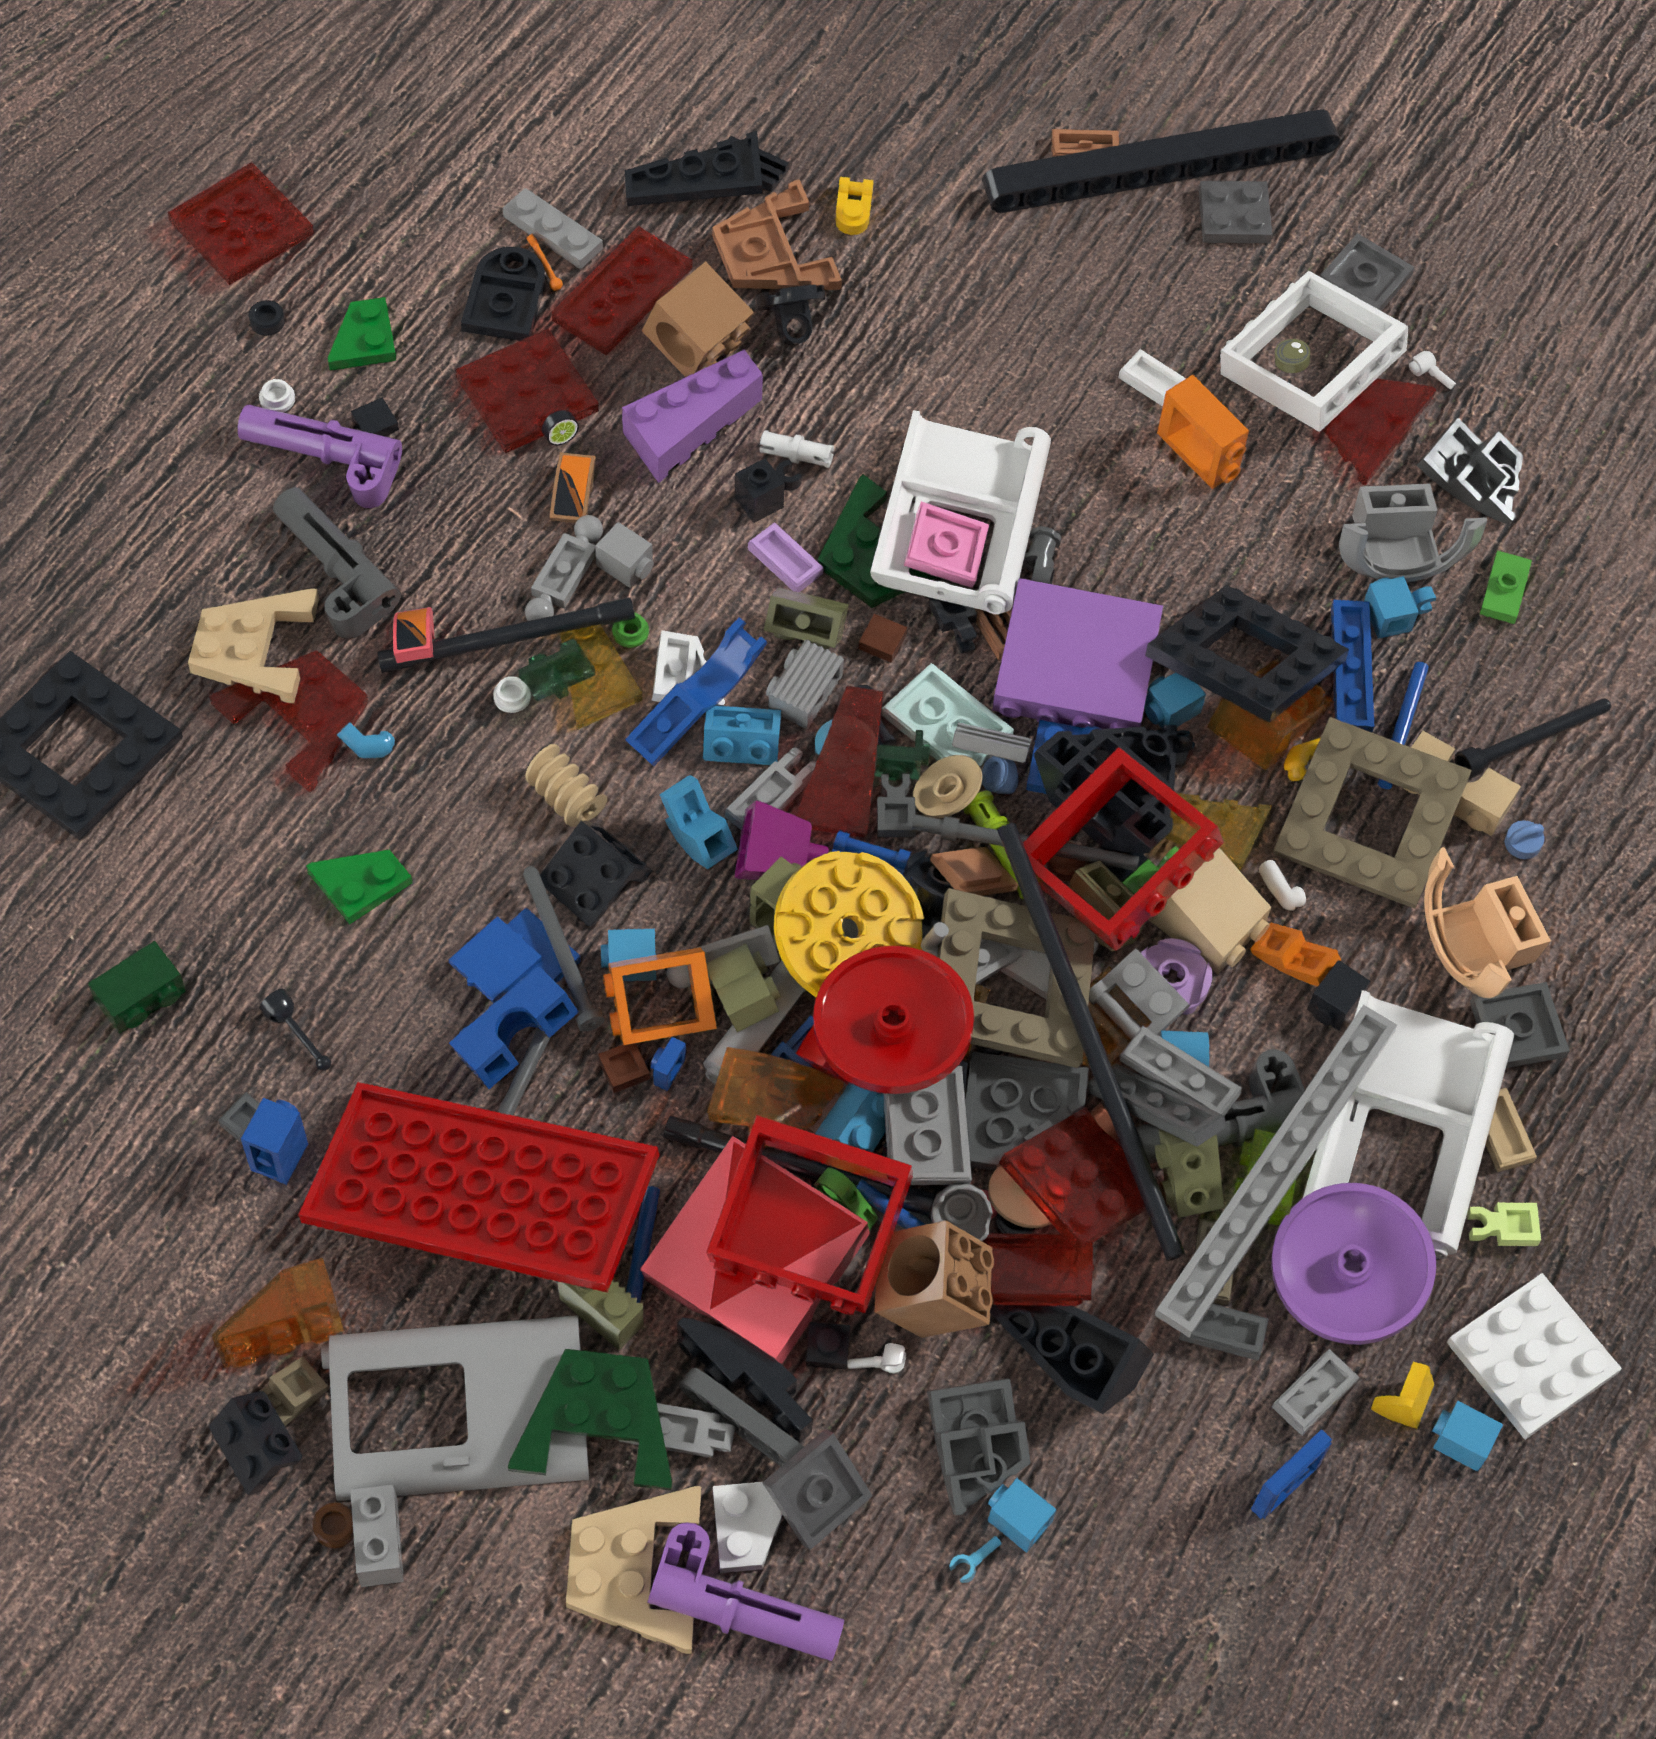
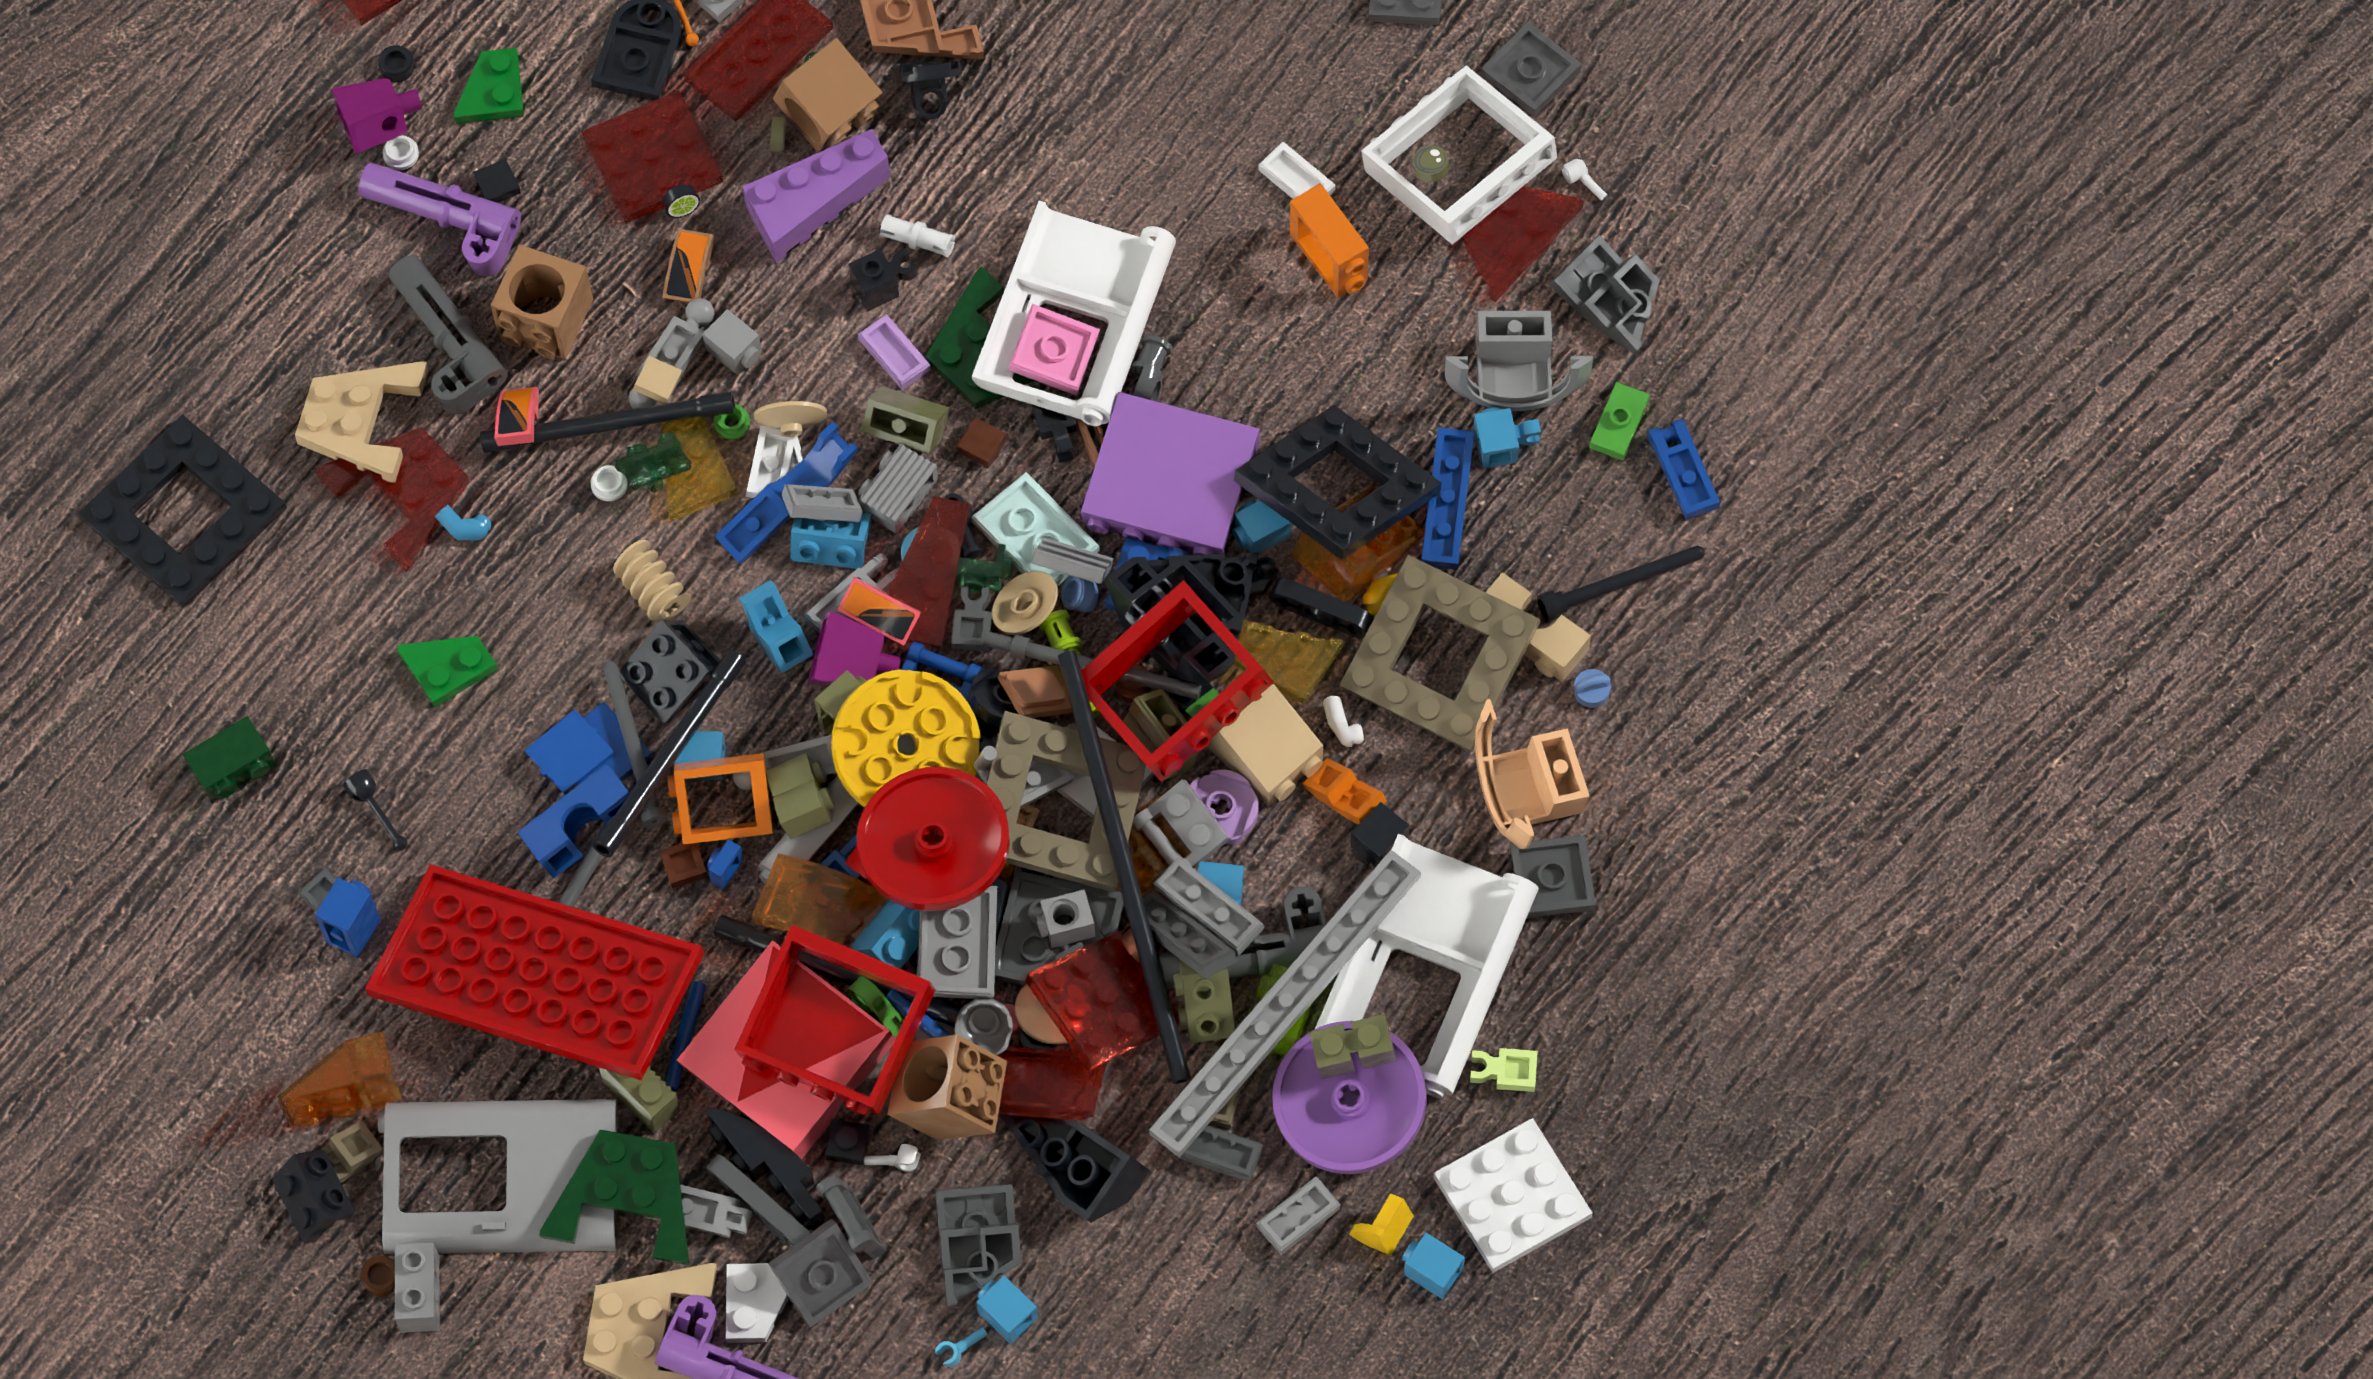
camera: 10 degrees right, 5 degrees up
blue tile [1251,1429,1332,1519] -> none
blue bar [1377,662,1429,789] -> none
tan tile [1485,1088,1537,1172] -> none
none -> magenta torso [332,78,422,154]
none -> medium nougat brick [491,244,593,360]
none -> black piece [593,650,746,857]
none -> tan tile [633,356,682,404]
none -> tan dish [754,401,827,437]
none -> olive tile [770,116,787,153]
none -> light grey plate [781,484,863,522]
none -> dark grey plate [816,1175,887,1259]
none -> slope [837,577,921,646]
none -> light grey brick [1036,889,1095,948]
none -> black beam [1269,578,1374,638]
none -> olive piece [1309,1014,1397,1079]
none -> blue plate [1647,419,1720,520]

